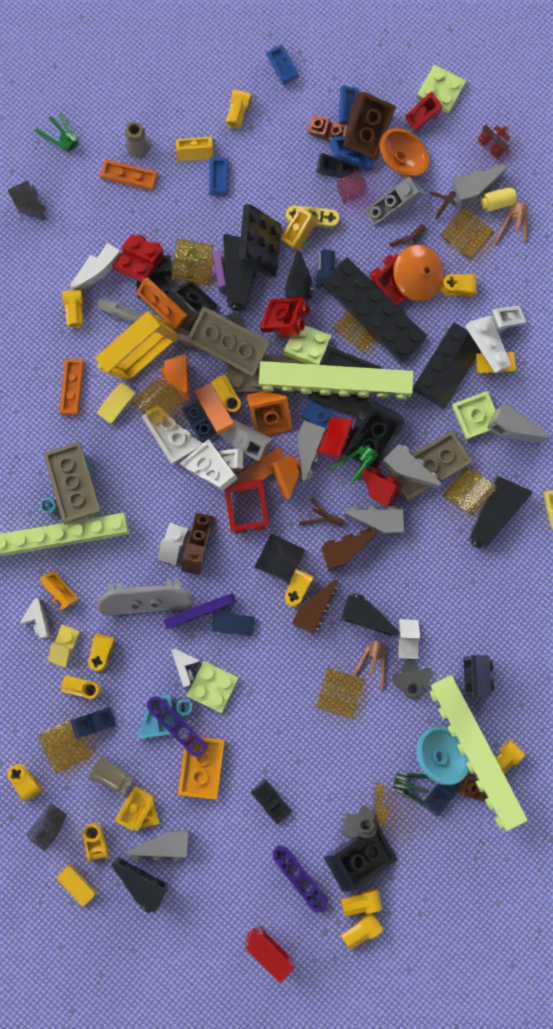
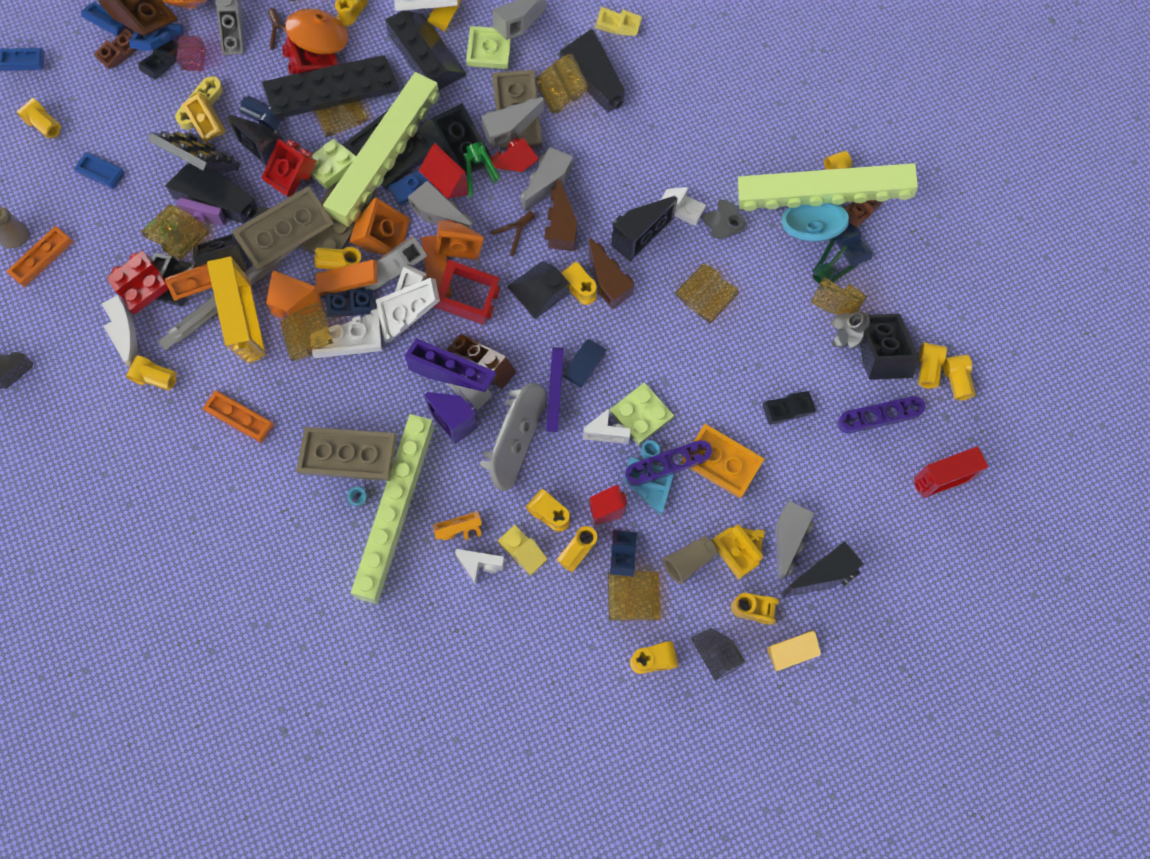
camera: 70 degrees left, 10 degrees down
light yellow slope [97,382,137,424] -> none
yellow slope [176,137,214,162] -> none
nougat plant [352,641,387,690] -> none
black slope [463,655,494,696] -> none
none -> dark purple slope [404,338,497,392]
none -> dark purple slope [424,392,478,444]
none -> red slope [589,485,627,525]

